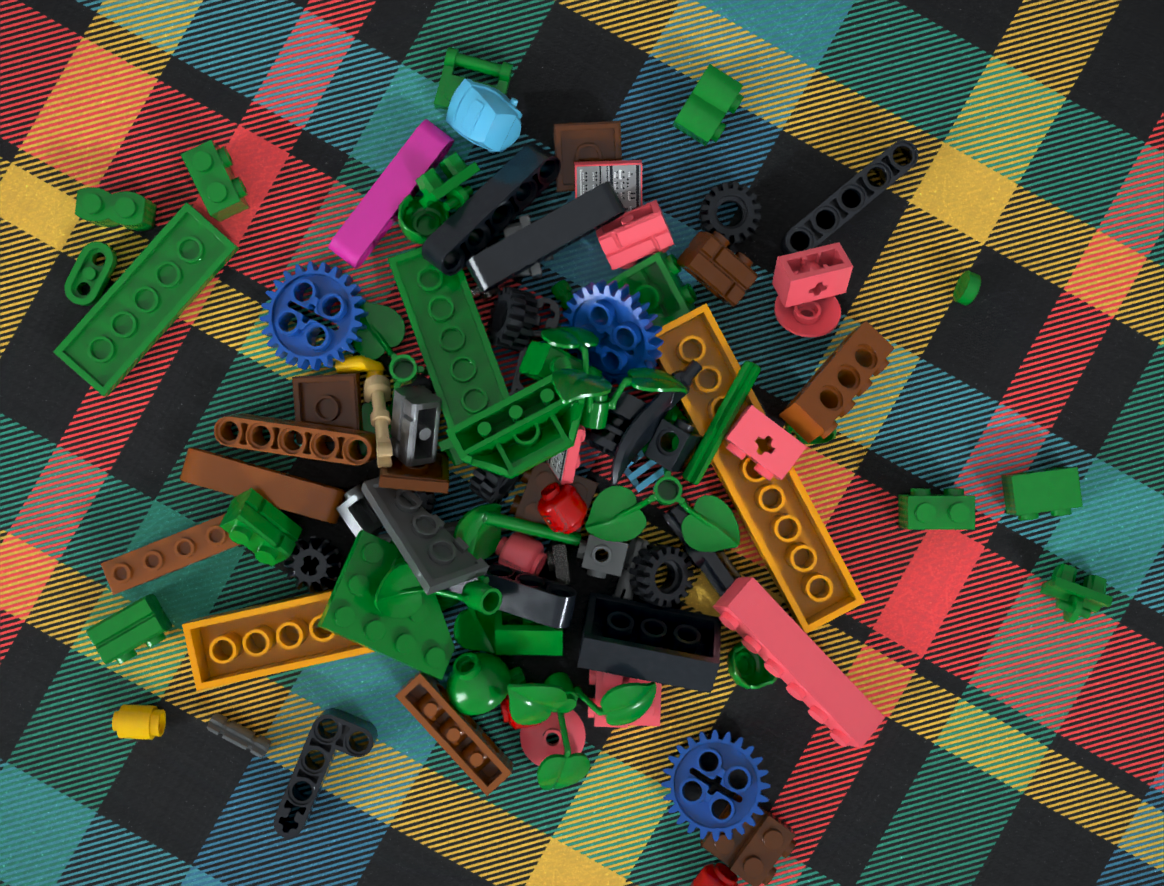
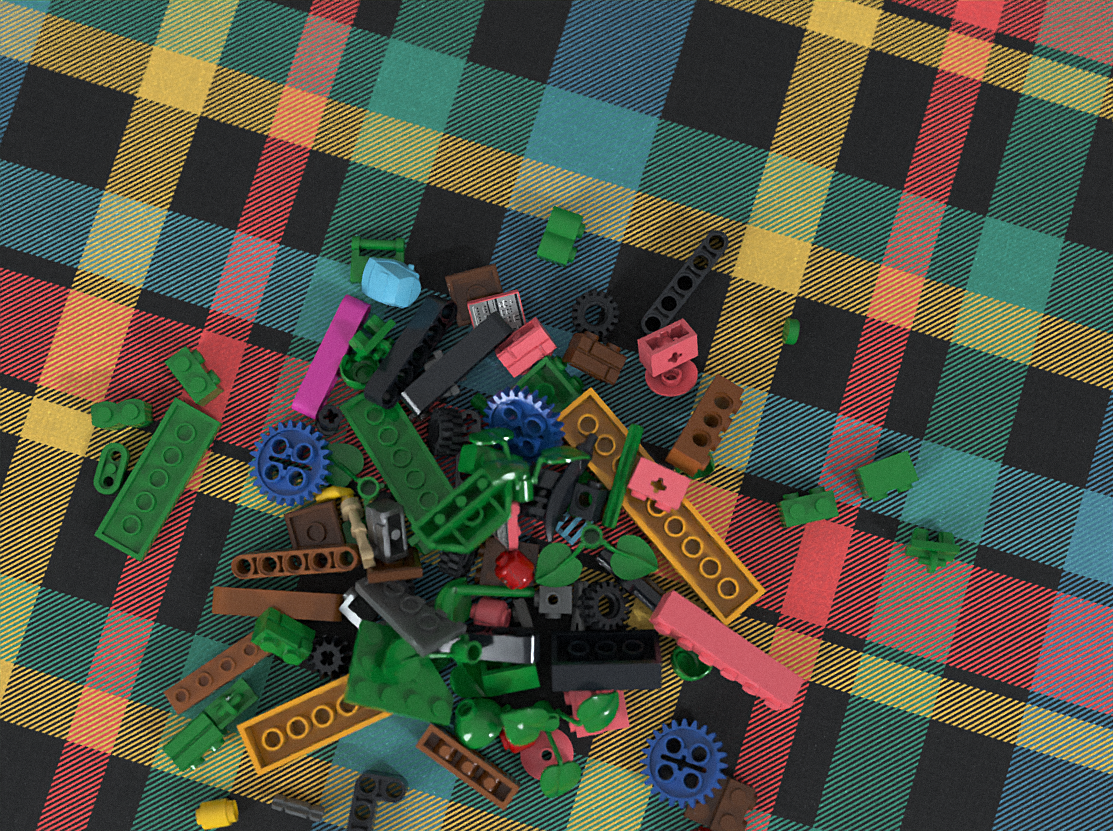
camera: 10 degrees left, 5 degrees down
none -> green hips [204,677,260,730]
none -> black bush [316,405,343,436]

